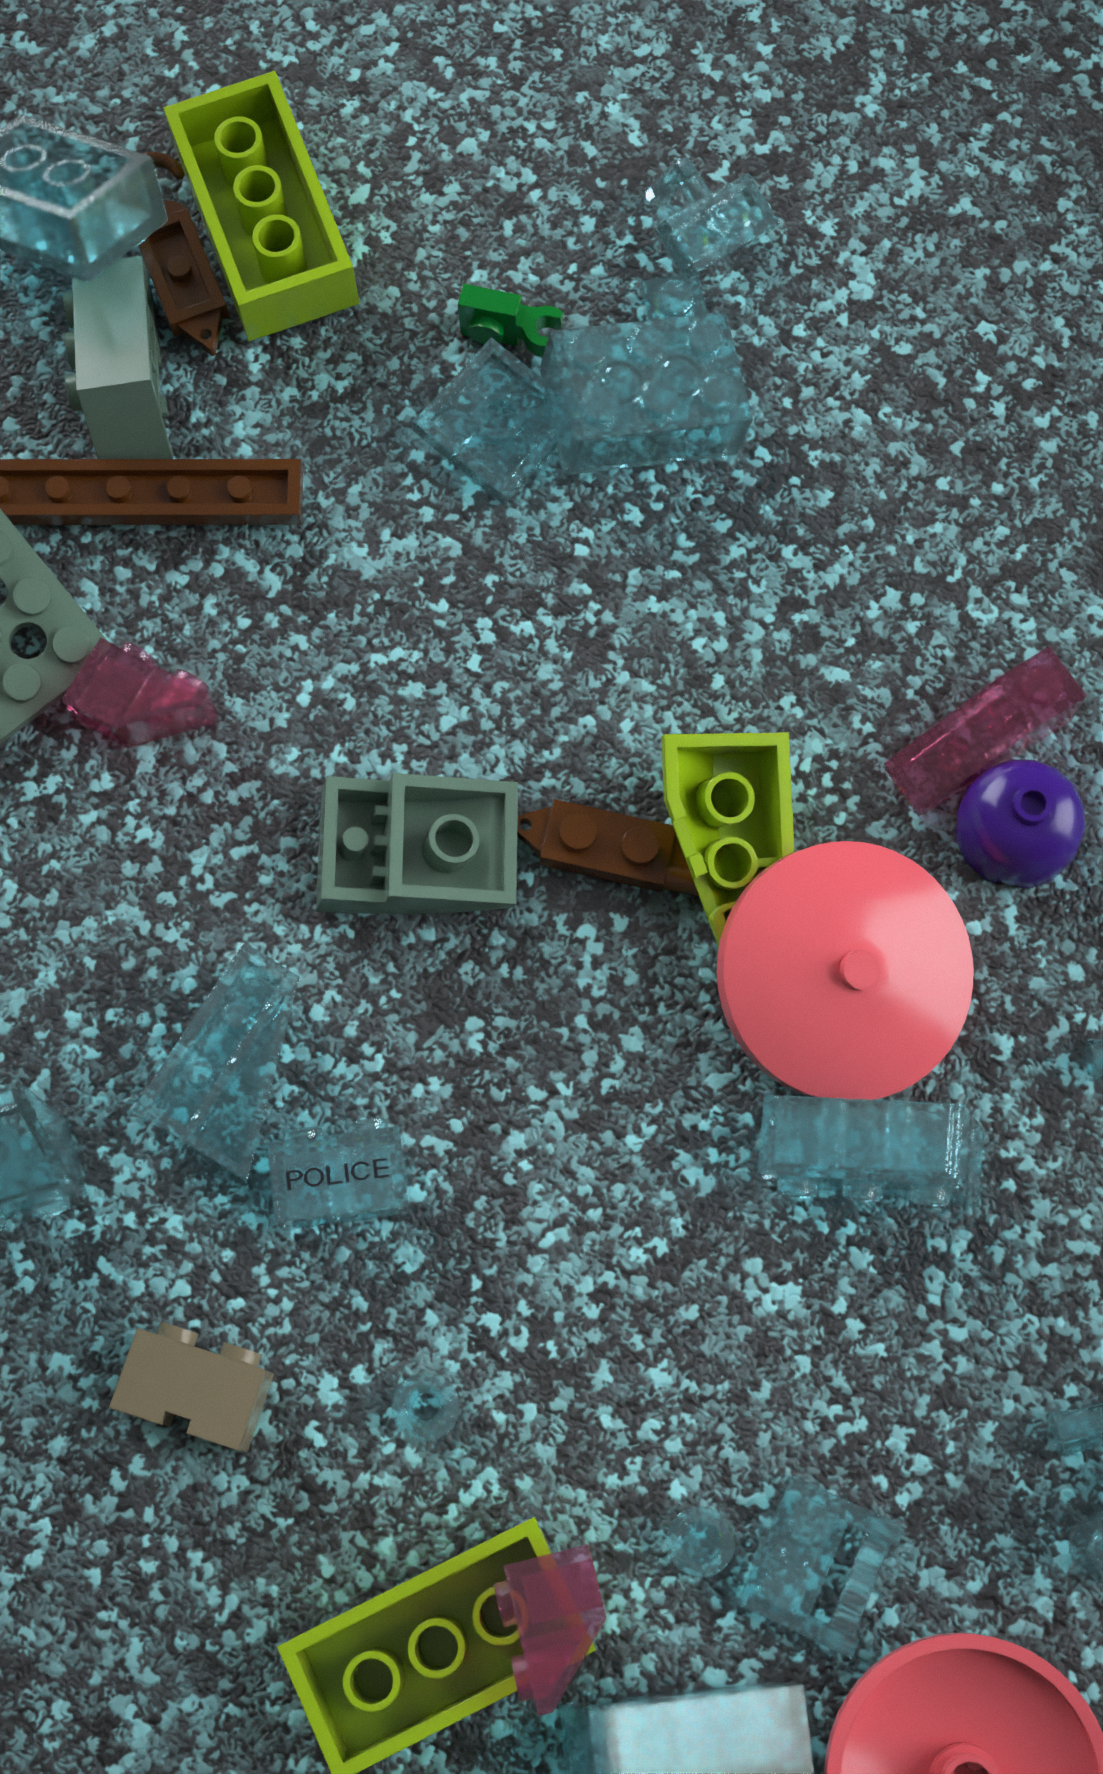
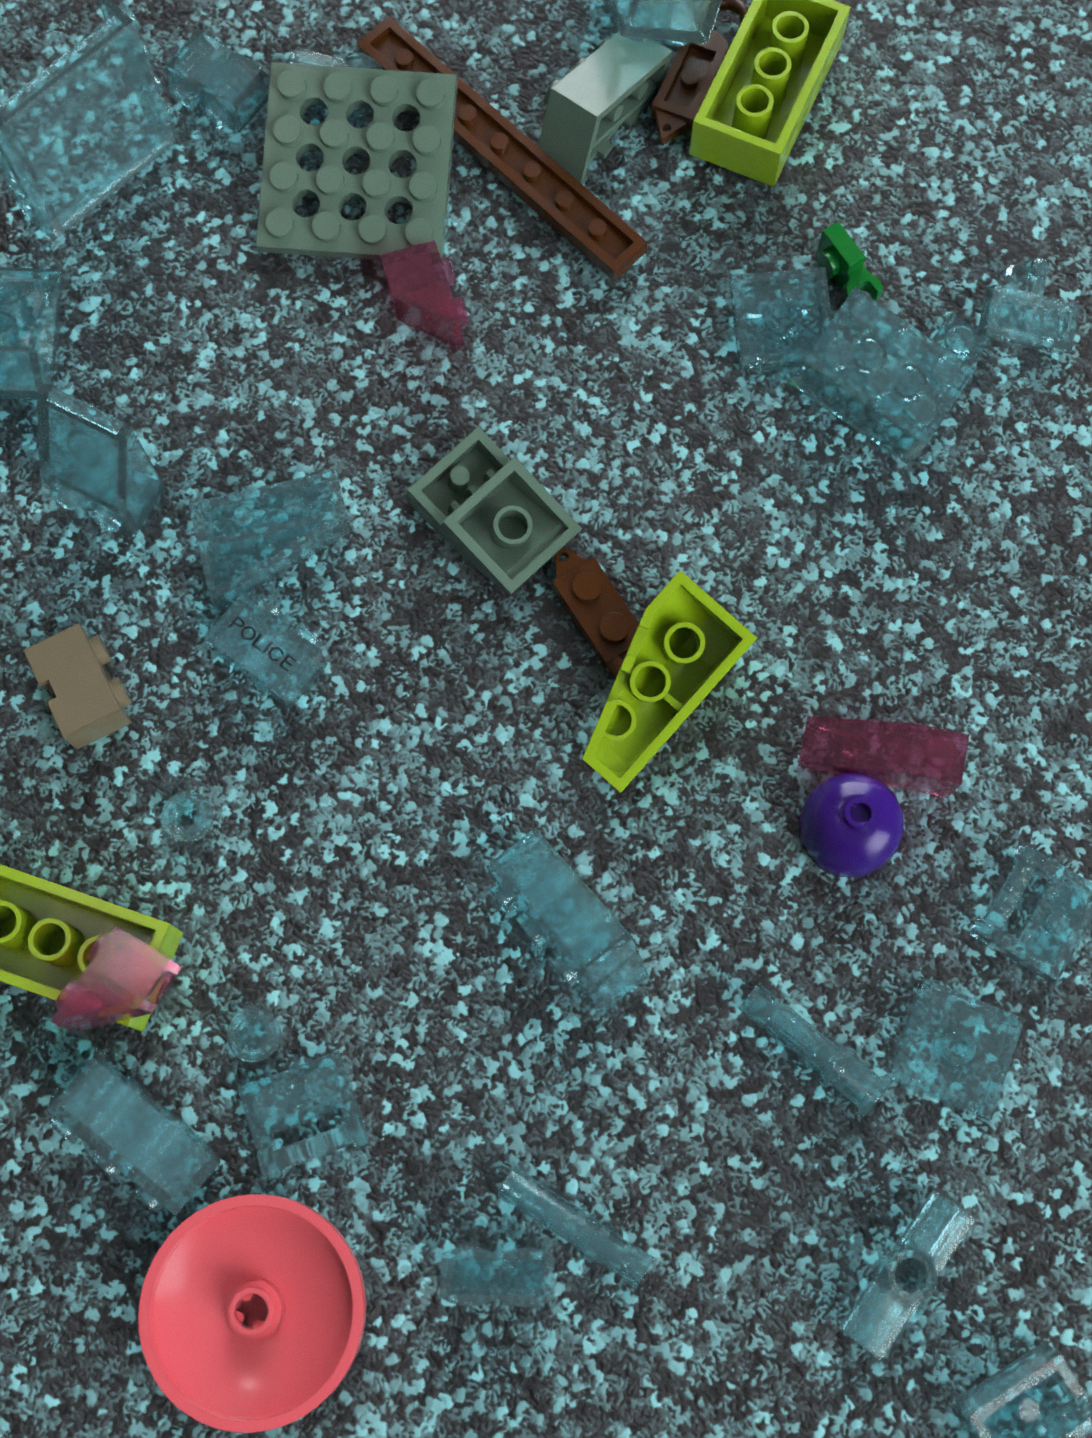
camera: 45 degrees right, 0 degrees up
coral dish [717,841,974,1102] -> none

